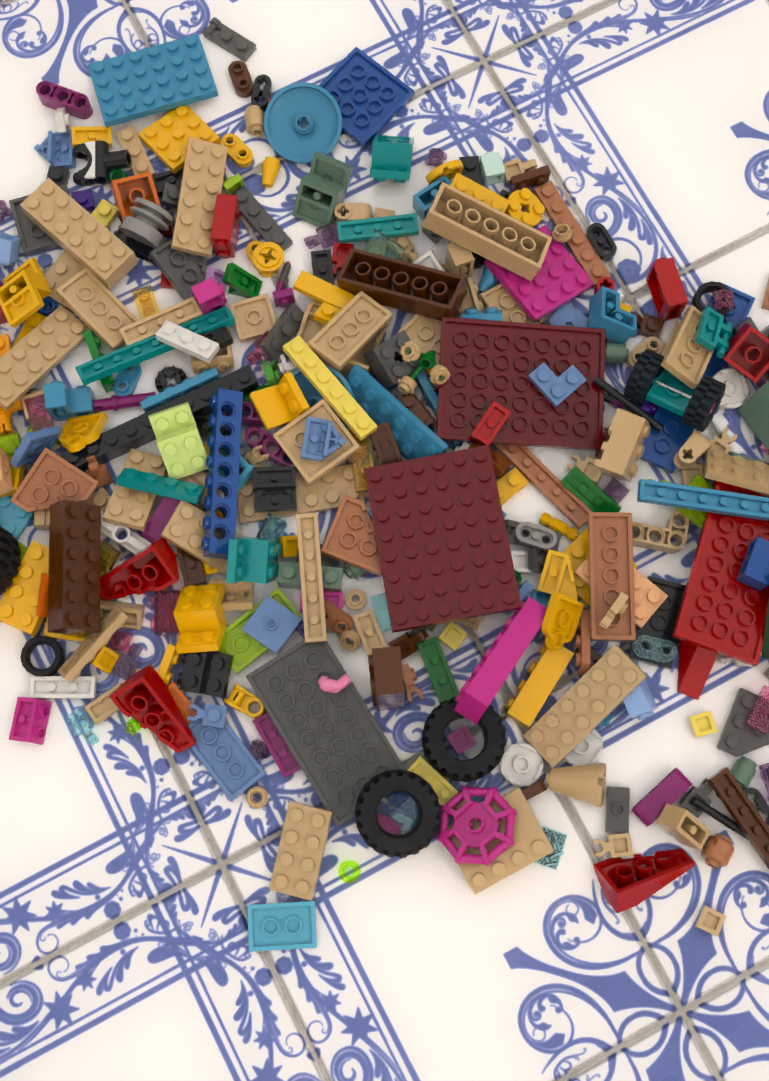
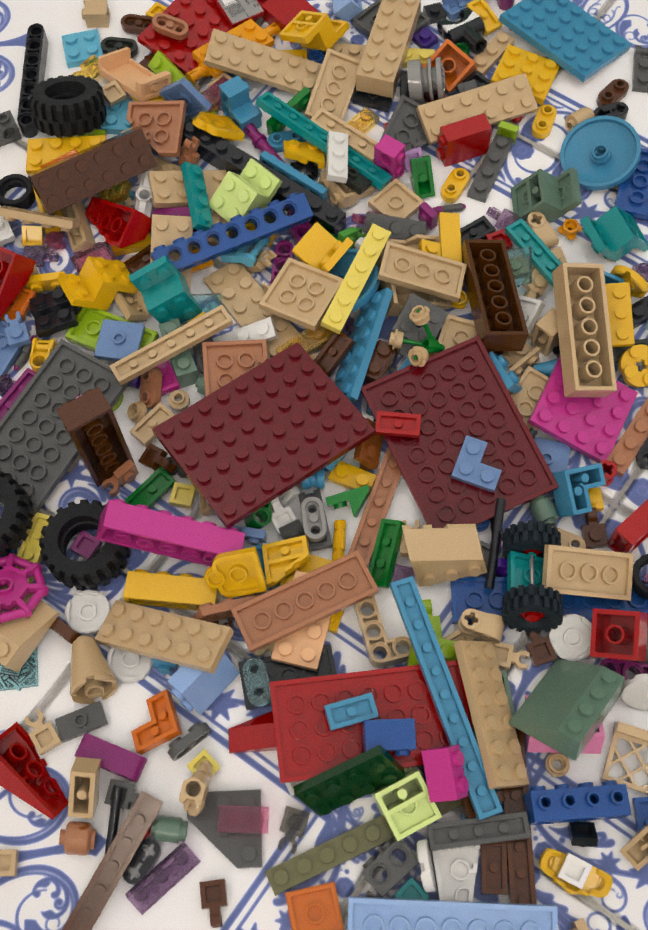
camera: 65 degrees right, 10 degrees down
yellow gear [252,242,284,273] -> none
black slope [252,466,297,513] -> none
yellow cone [261,156,281,188] -> none
medium blue slope [300,416,347,462] -> none
tan plate [552,224,573,242] -> none
tan plate [599,592,629,630] -> none
teal plate [694,306,733,358] -> none
none -> dark grey piece [14,335,38,371]
none -> orange plate [131,689,182,755]
none -> dark grey plate [167,722,212,761]
none -> tan animal [179,760,212,817]
none -> white plate [213,317,278,342]
none -> yellow wing [282,140,325,169]
none -> dark azure plate [324,692,379,731]
none -> green slope [325,485,371,518]
none -> black plate [352,91,394,113]
none -> reddish brown plate [525,631,557,668]
none -> light orange plate [558,219,582,240]

